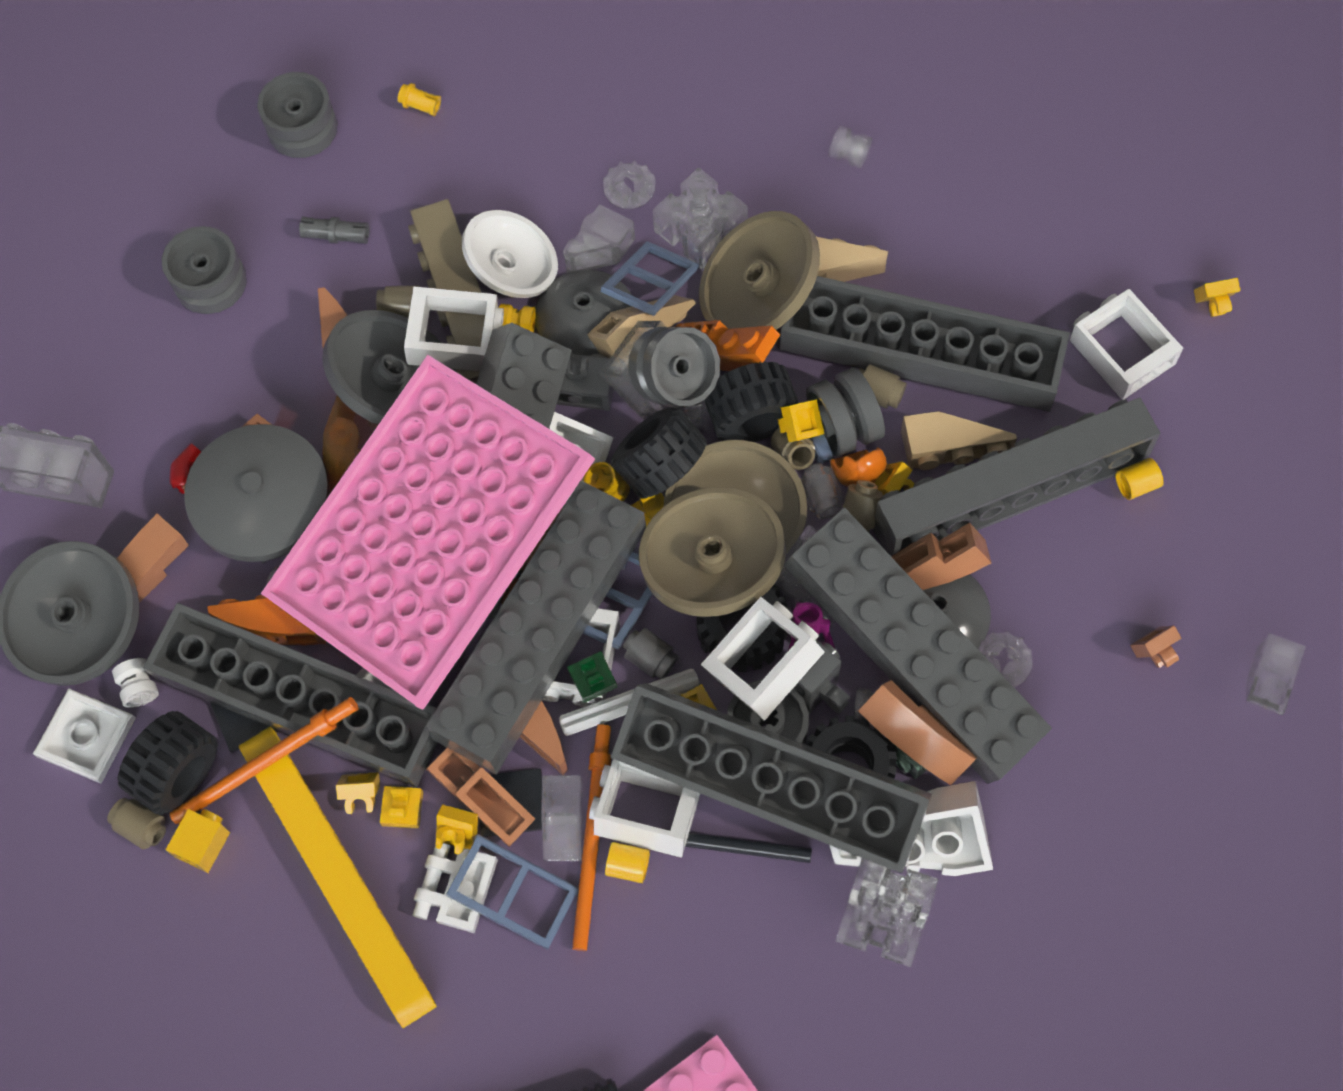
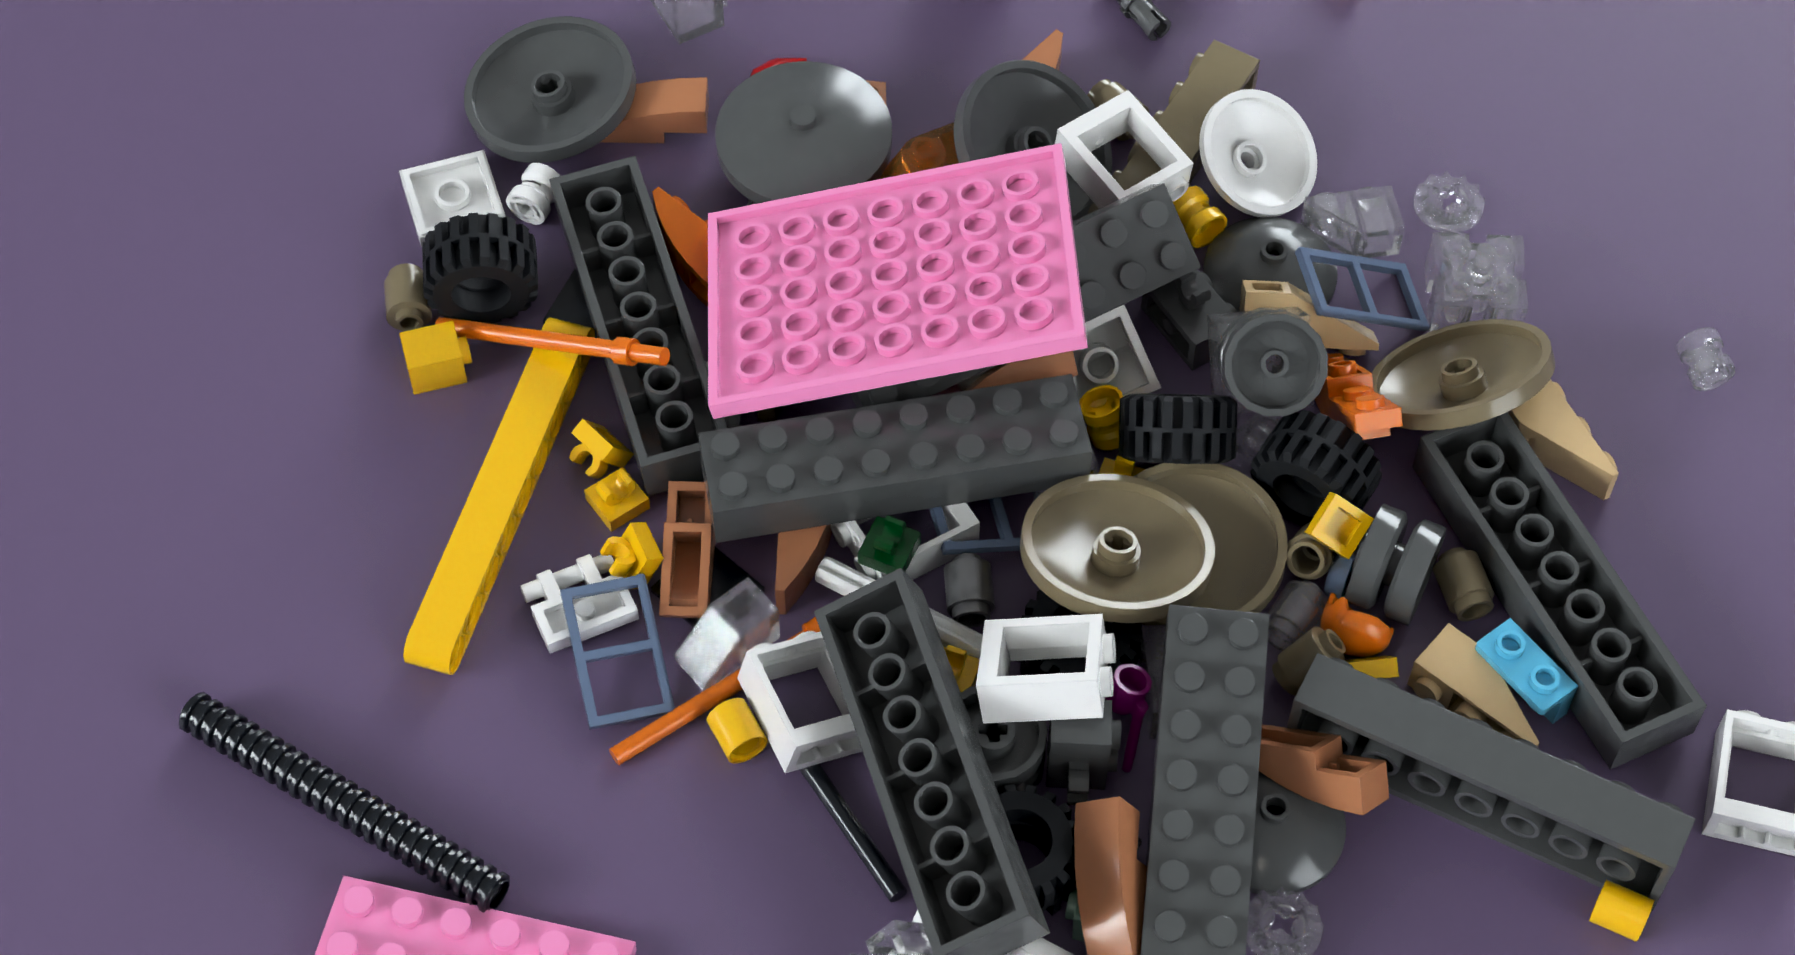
camera: 45 degrees right, 10 degrees down
none -> medium azure bracket [1475,618,1578,724]

